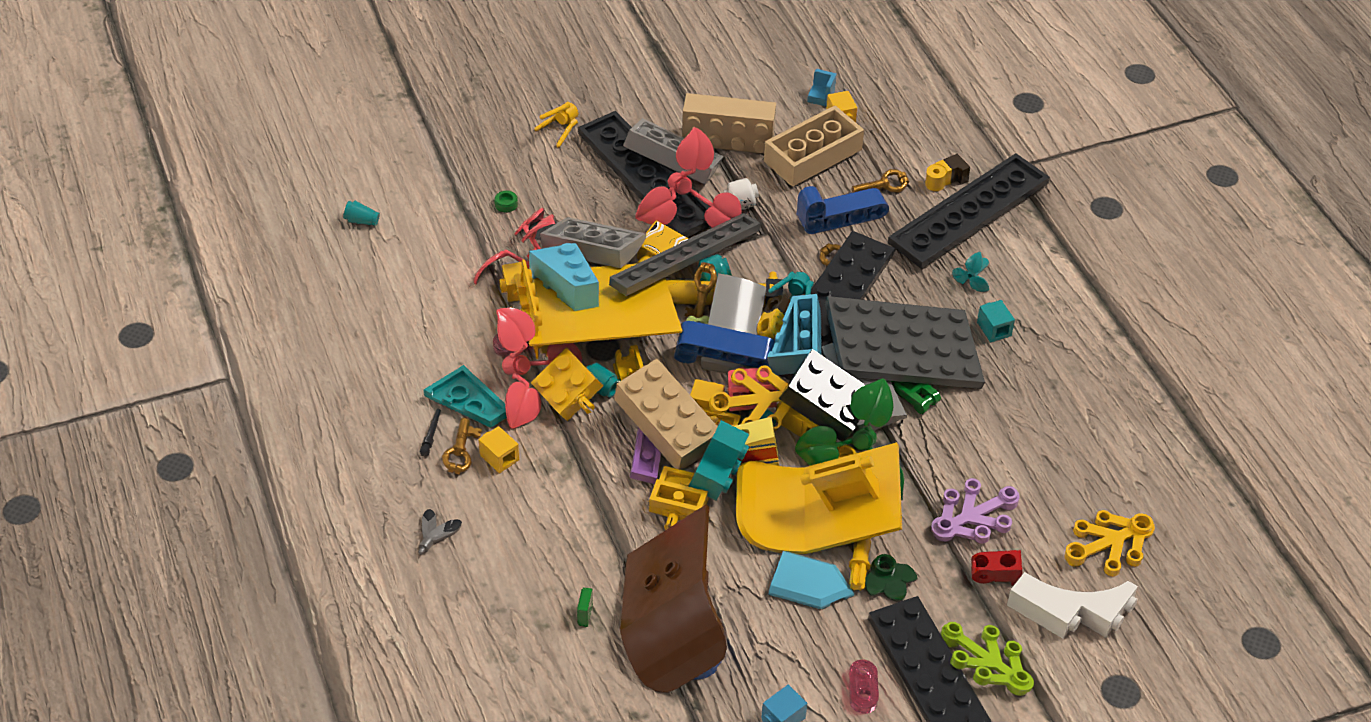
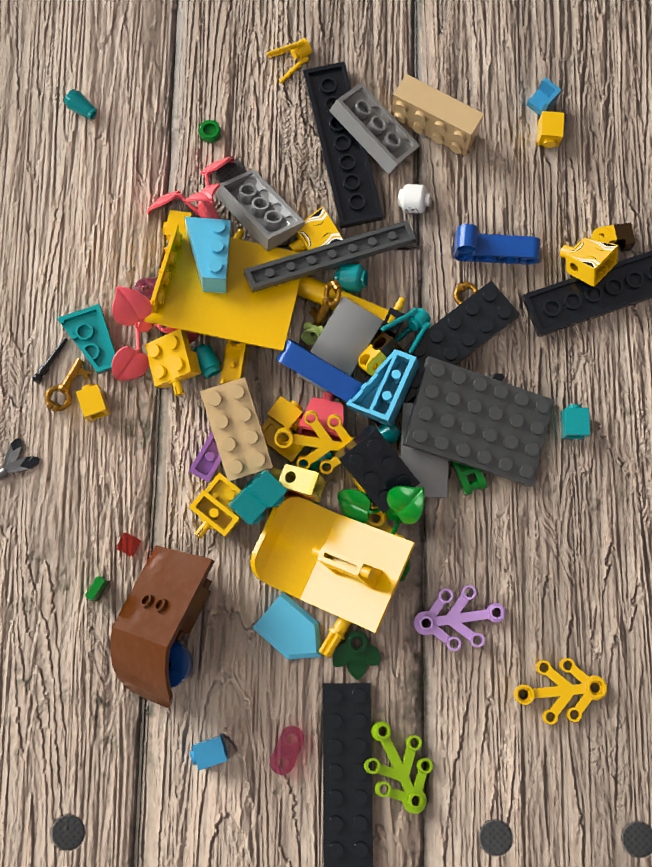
camera: 25 degrees right, 30 degrees up
coral plant [635,127,741,228] -> none
tan brick [764,106,864,187] -> none
pearl gold piece [851,169,909,193] -> none
teal plant [952,252,990,292] -> none
red leg [971,550,1022,586] -> none
white arch [1007,572,1138,639] -> none
none -> clear red piece [116,532,141,557]
none -> yellow torso [560,238,618,287]

